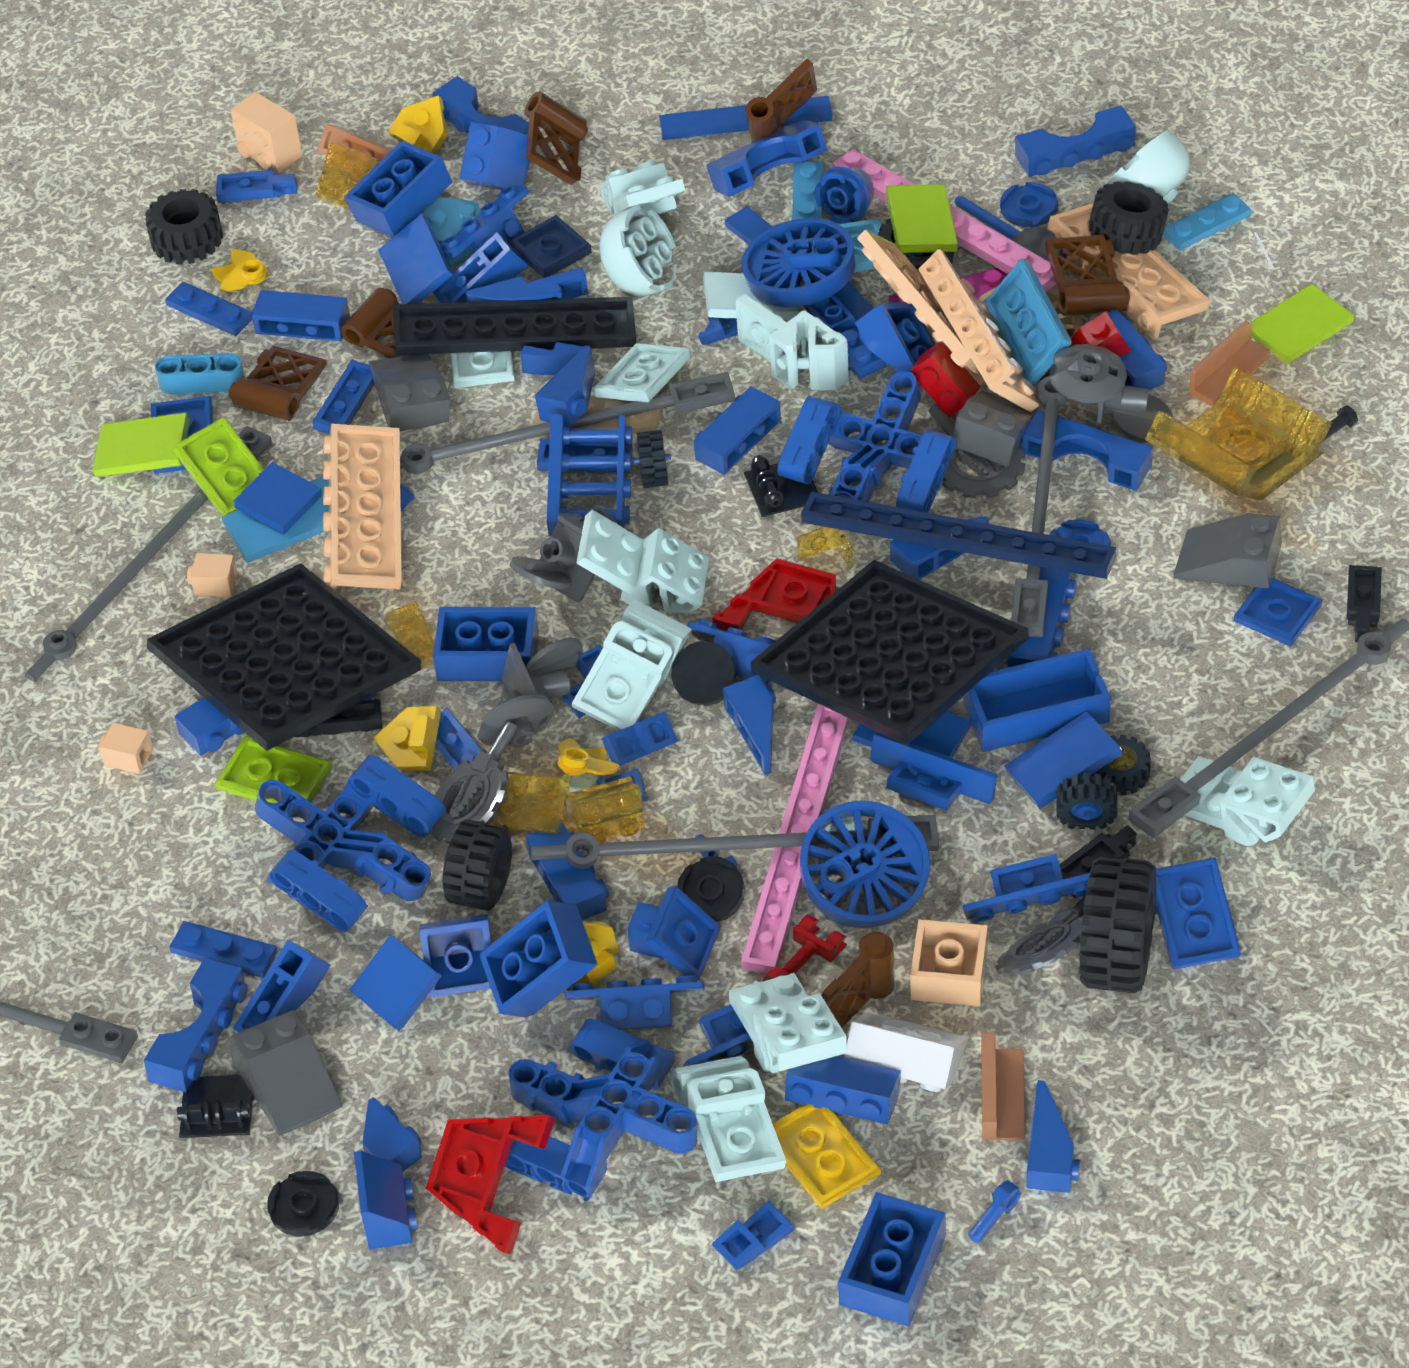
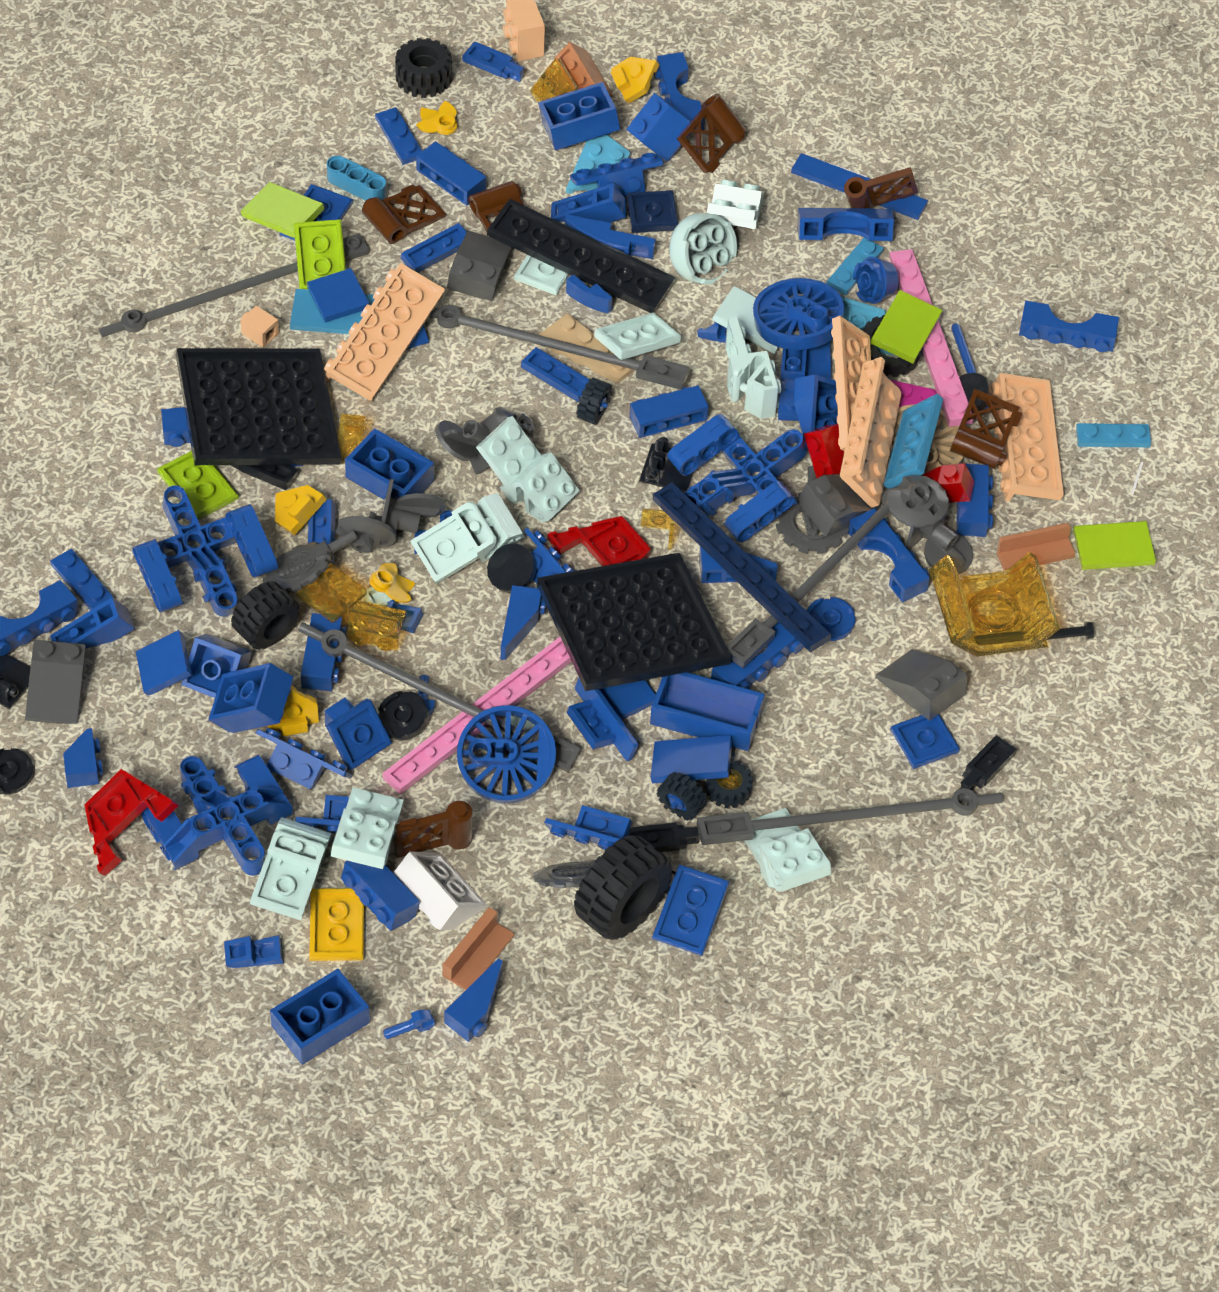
camera: 25 degrees right, 5 degrees up
light nougat brick [99,722,153,774] -> none
blue slope [354,1151,418,1250] -> none
blue tile [378,213,454,304] -> none
blue slope [535,345,596,427] -> none
blue fence [546,414,632,536] -> none
blue slope [601,711,678,767] -> none
blue tile [725,206,773,245] -> none
red bar [763,914,847,981] -> none
light nougat brick [910,919,988,1007] -> none
blue tile [1000,182,1058,227] -> none
black tyre [1088,181,1169,255] -> none
light aqua cylinder [1107,130,1190,204] -> none

